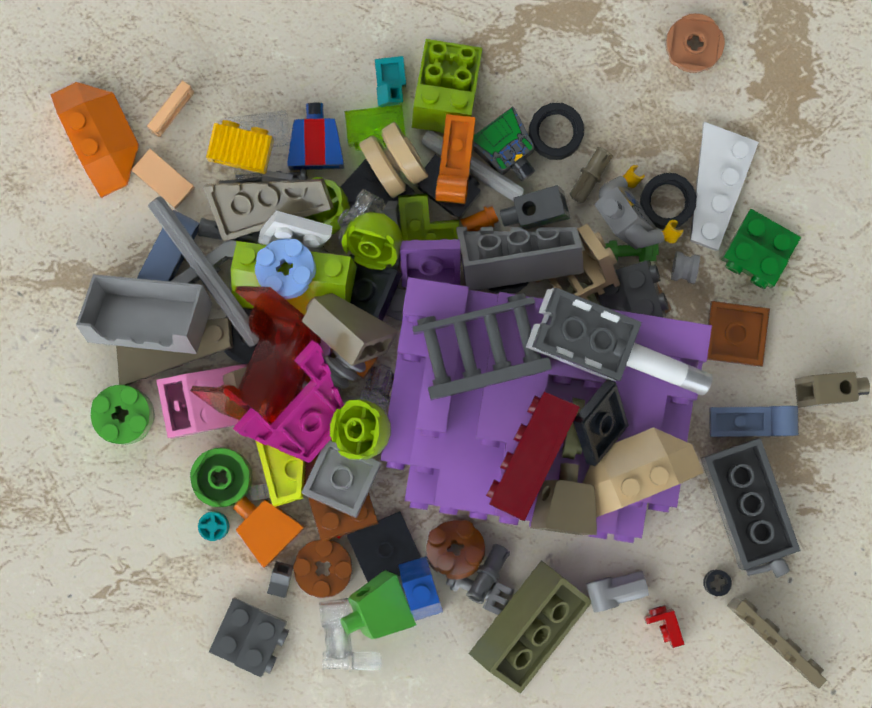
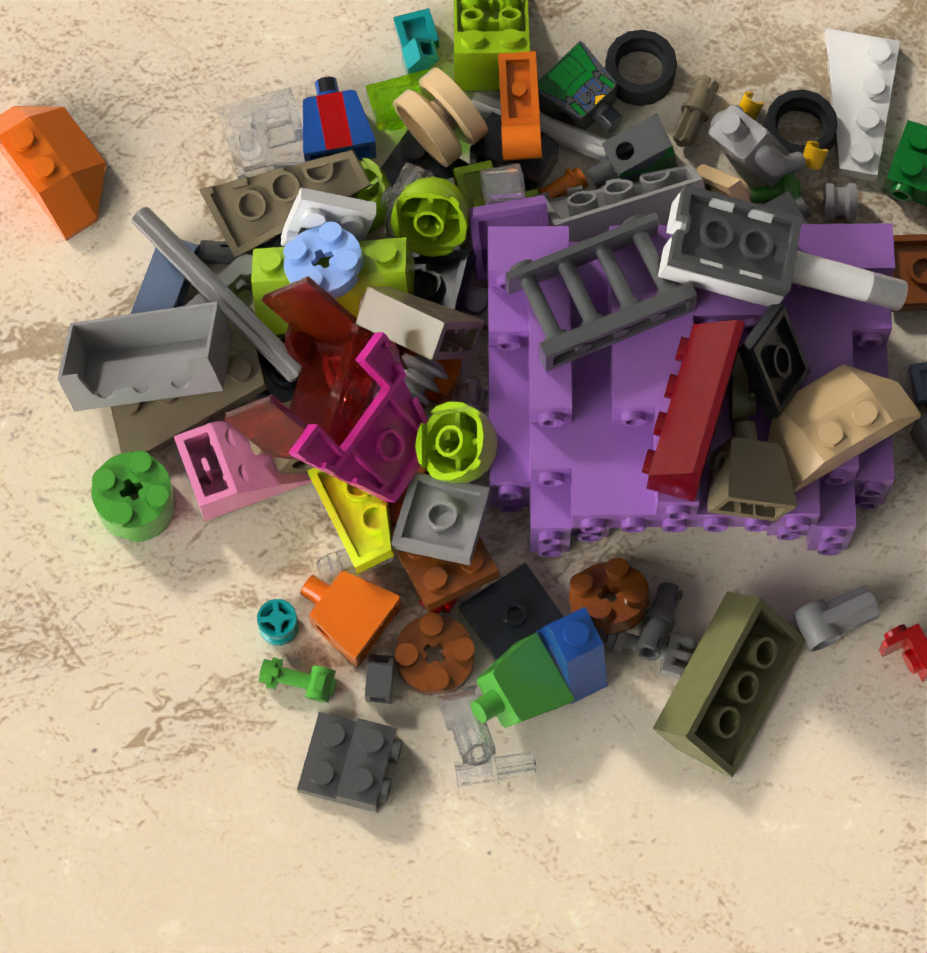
camera: 10 degrees left, 15 degrees down
light nougat tile [131,149,195,209] -> none
light nougat tile [147,80,194,137] -> none
bright green brick [190,448,253,507] -> none
yellow brick [206,120,274,174] -> none
none -> bright green bar [259,657,337,703]
none -> clear piece [480,163,525,205]

